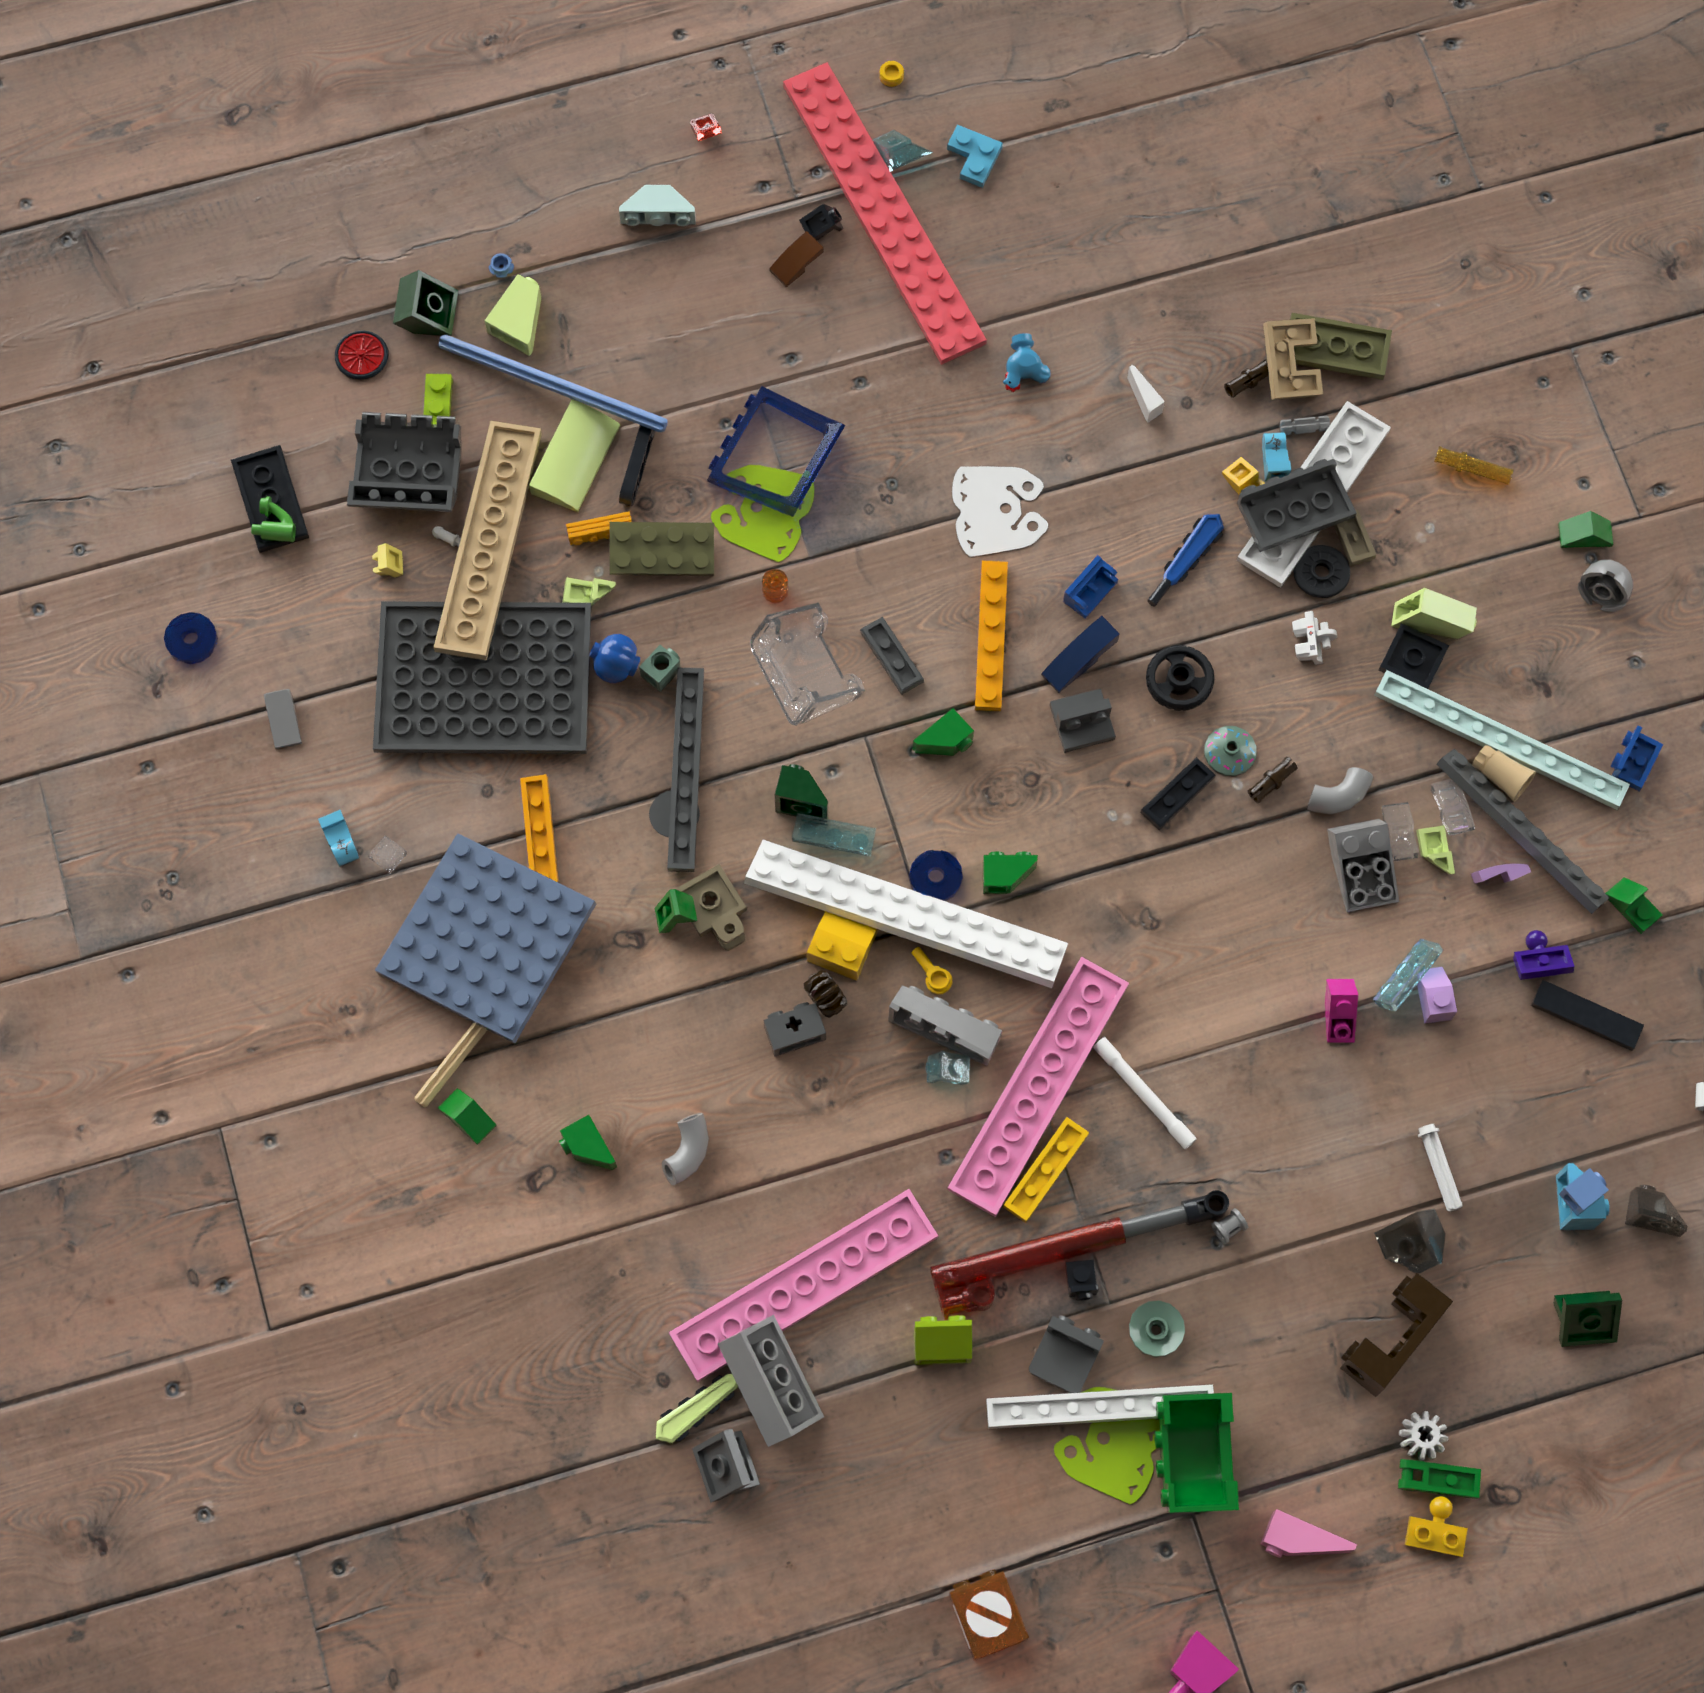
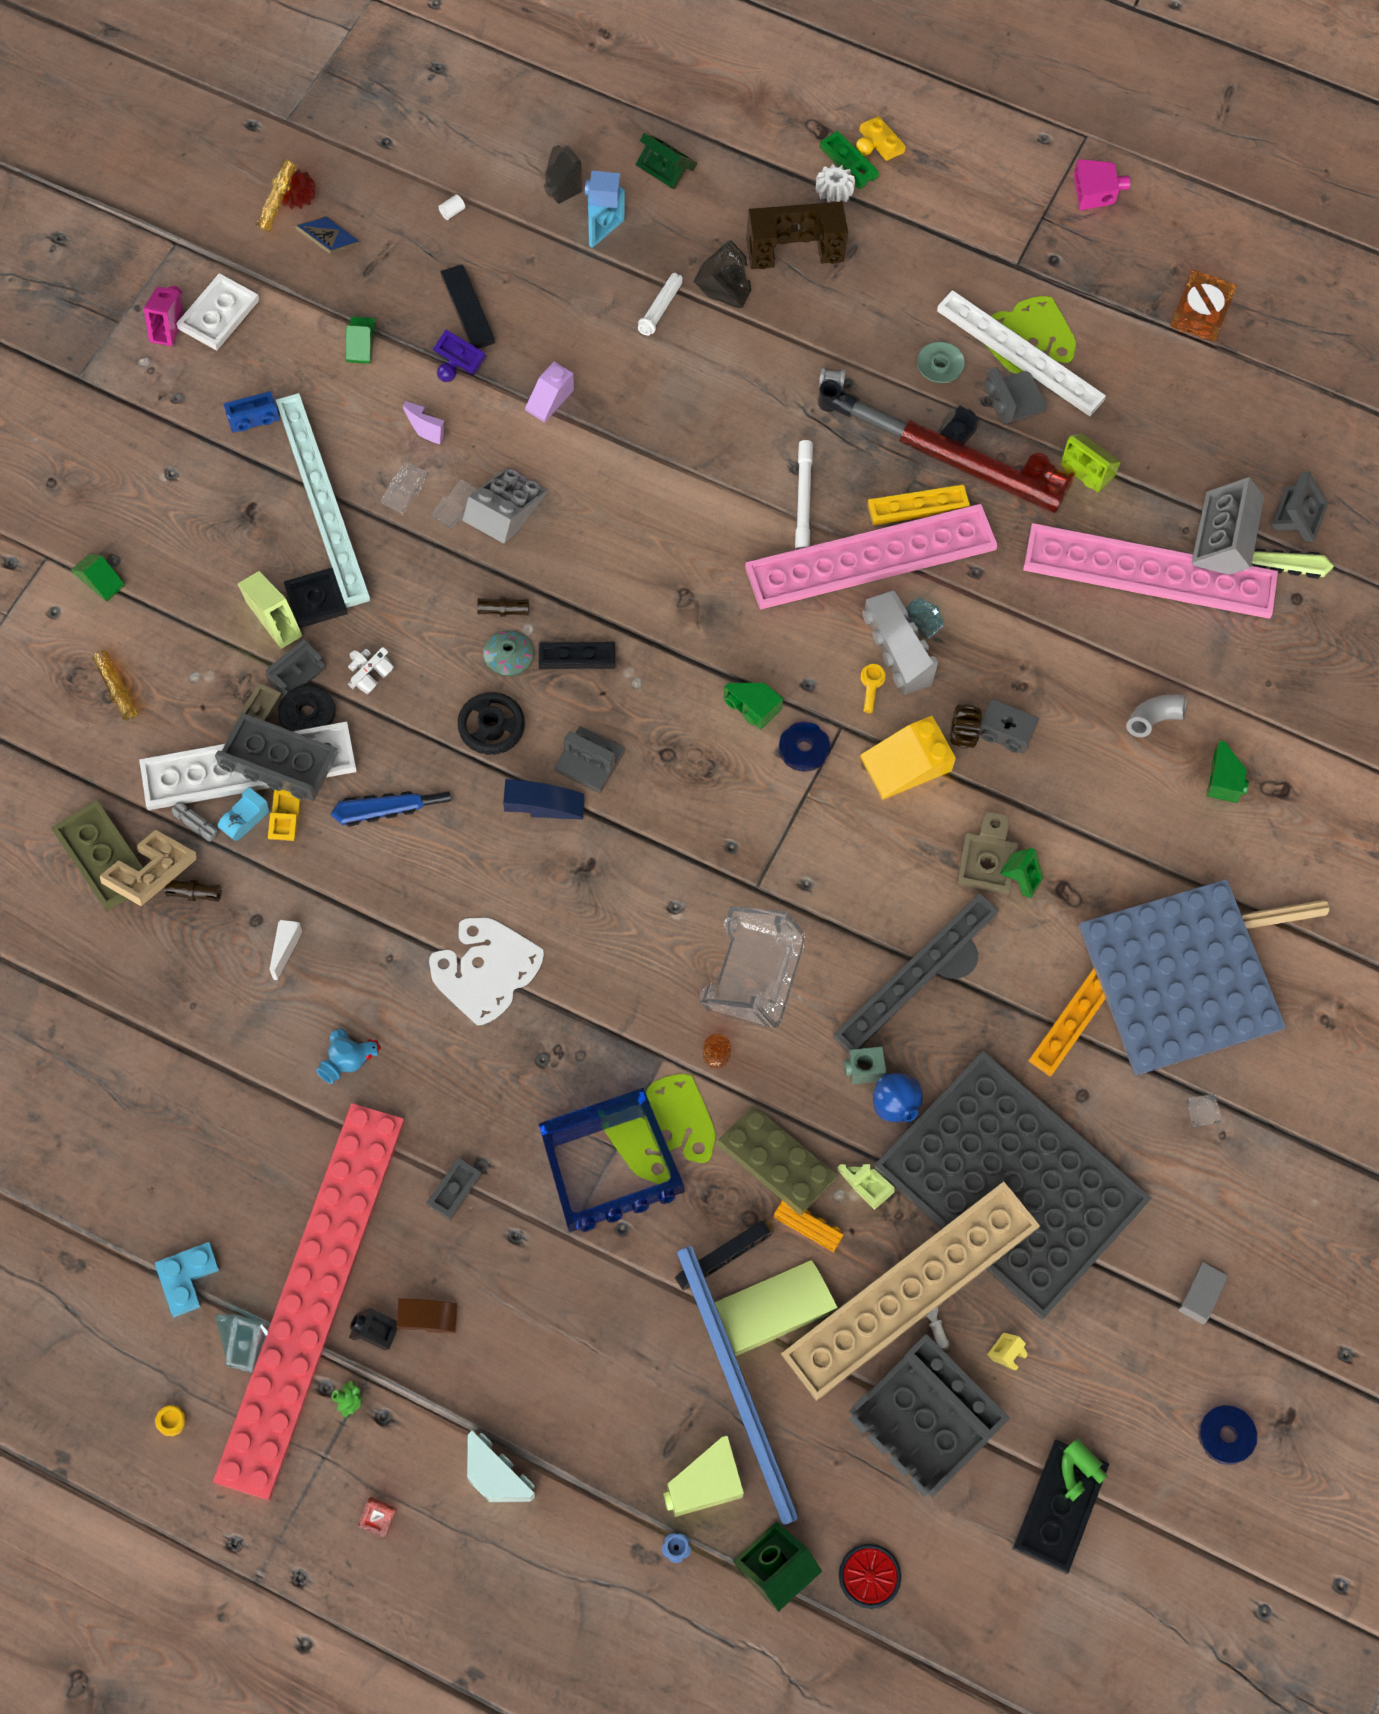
camera: 140 degrees left, 5 degrees down
medium azure leg [318,810,359,867] -> none
lime plate [423,374,453,425] -> none
green slope [438,1088,497,1145] -> none
white plate [744,840,1068,988] -> none
dark green slope [774,764,829,824] -> none
clear light blue plate [792,813,876,857] -> none
dark grey tile [860,617,924,695] -> none
green slope [912,708,974,756] -> none
light orange plate [975,560,1008,711] -> none
blue hinge [1063,555,1118,619] -> none
green cylinder [1154,1393,1239,1513] -> none
bright pink slope [1260,1509,1357,1558] -> none
light grey cylinder [1307,767,1373,814] -> none
dark pink slope [1325,979,1358,1043] -> none
clear light blue plate [1373,939,1444,1012] -> none
yellowish green slope [1416,825,1455,874] -> none
dark grey plate [1437,749,1609,914] -> none
tan plant [1472,745,1536,802] -> none
light grey cylinder [1578,560,1633,612] -> none
none -> dark grey hinge [265,639,326,697]
none -> bright green plant [331,1381,363,1417]
none -> dark grey plate [426,1157,482,1220]

